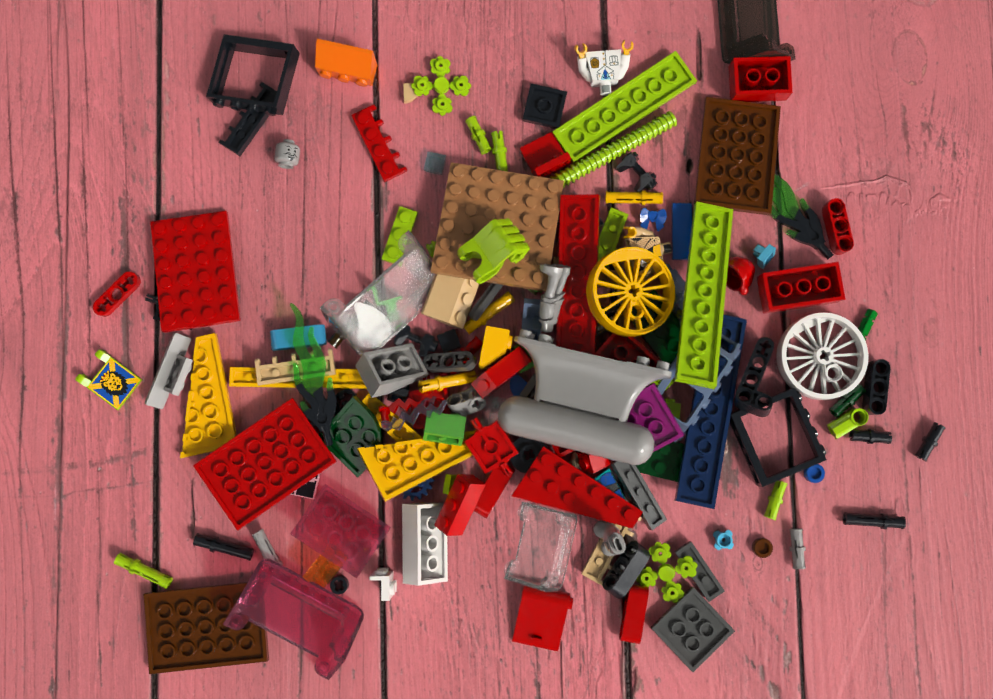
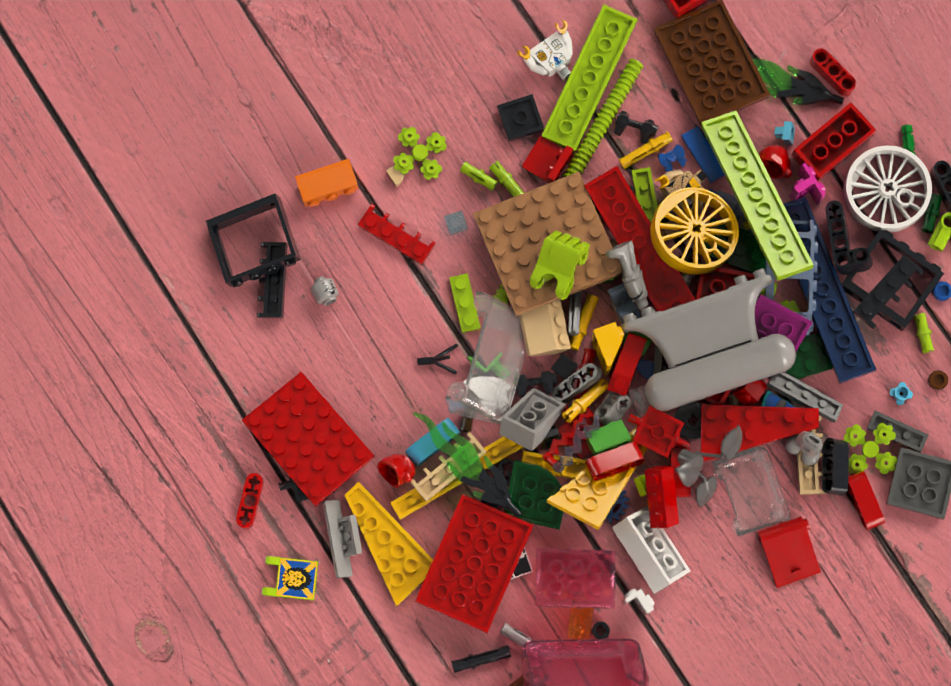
camera: 25 degrees left, 5 degrees down
none -> red piece [377,454,416,488]
none -> black plant [417,344,458,374]
none -> beam [585,442,645,481]
none -> dark grey plant [675,425,742,507]
none -> dark pink bracket [789,163,826,205]
none -> black hinge [853,255,924,329]

